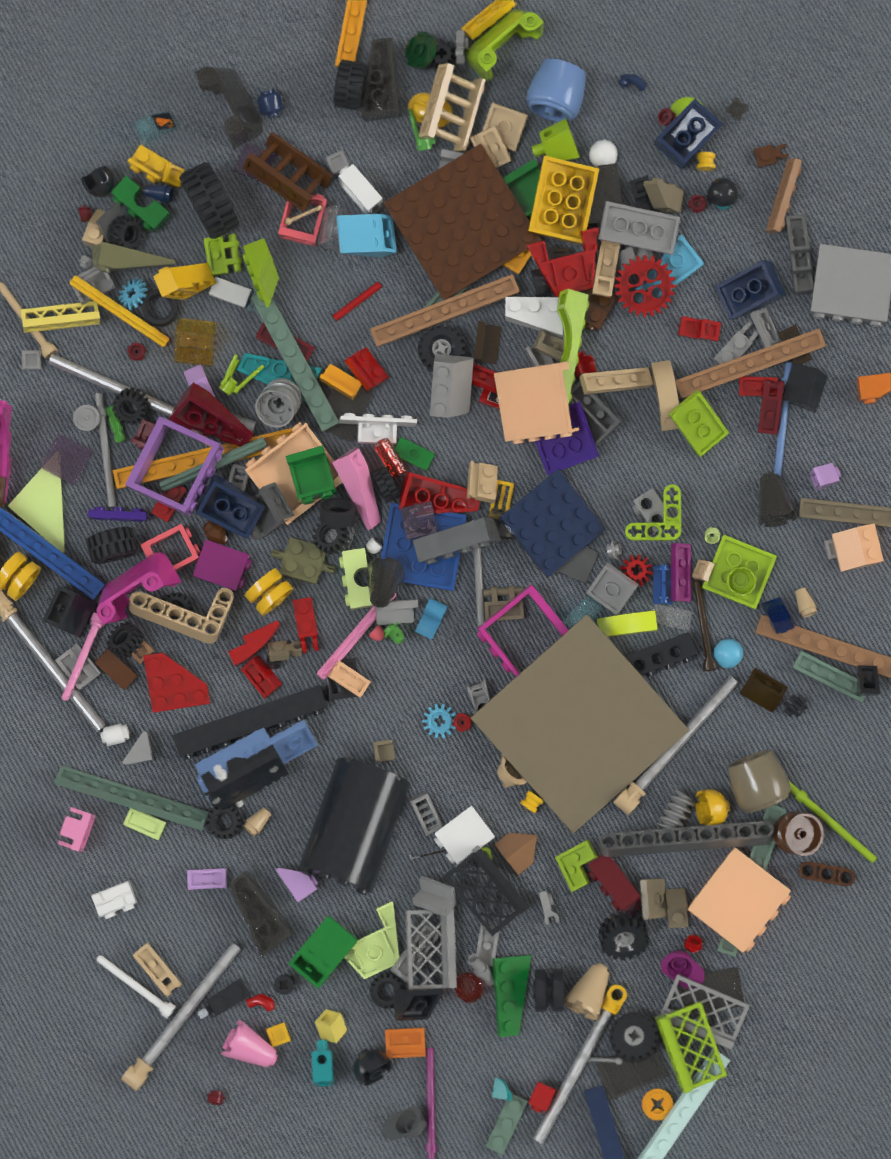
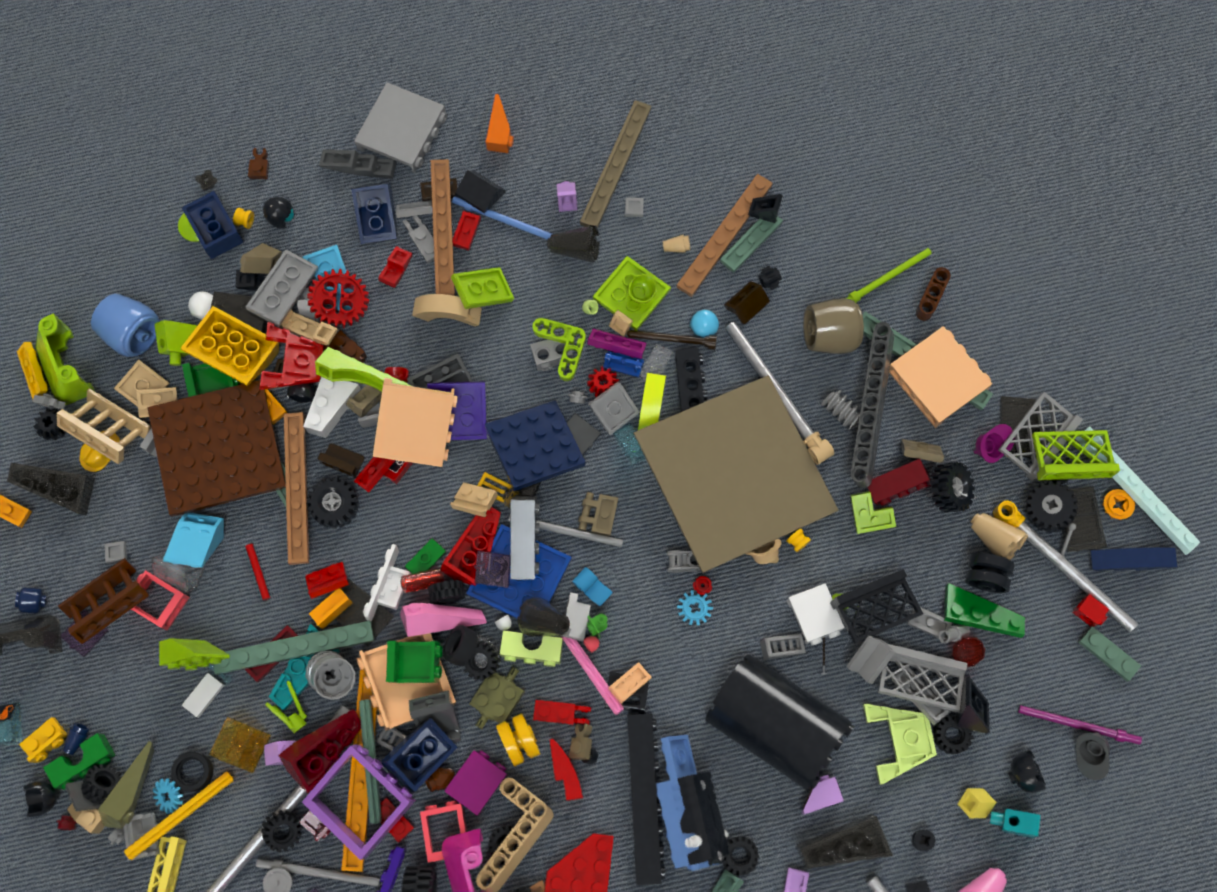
camera: 75 degrees left, 10 degrees down
bright green axle [106,406,126,443] -> none
dark red plate [127,342,146,361] -> none
yellow wedge [153,263,216,300] -> none
yellow tile [161,163,185,188] -> none
black tyre [179,162,240,239] -> none
lime plate [203,234,242,276] -> none
red slope [240,655,282,699] -> none
tan cone [243,807,271,836] -> none
red arm [246,994,275,1011] -> none
yellow tile [266,1022,291,1047] -> none
tan hinge [285,205,322,225] -> none
green slope [288,915,358,989] -> none
black tyre [334,59,366,110] -> none
white window [338,164,384,214] -> none
dark tan panel [373,739,395,763] -> none
orange plate [385,1028,426,1058] -> none
dark green tile [405,31,437,70] -> none
bright green plant [408,109,436,151] -> none
light grey slope [430,354,474,418] -> none
dark pink window [476,585,568,677] -> none
teal tile [492,1078,512,1101] -> none
medium nougat slope [494,833,537,875] -> none
light grey plate [539,891,559,925] -> none
tan plate [579,367,654,395] -> none
dark blue arm [618,74,648,91] -> none
dark red plate [658,108,676,127] -> none
dark tan slope [665,888,688,929] -> none
red plate [684,935,702,953] -> none
dark red plate [688,195,707,213] -> none
yellow cylinder [695,789,730,826] -> none
dark red plate [758,379,784,435] -> none
clear blue slope [761,598,795,634] -> none
medium nougat plate [766,158,802,234] -> none
wheel [773,812,824,856] -> none
light nougat slope [832,523,884,572] -> none

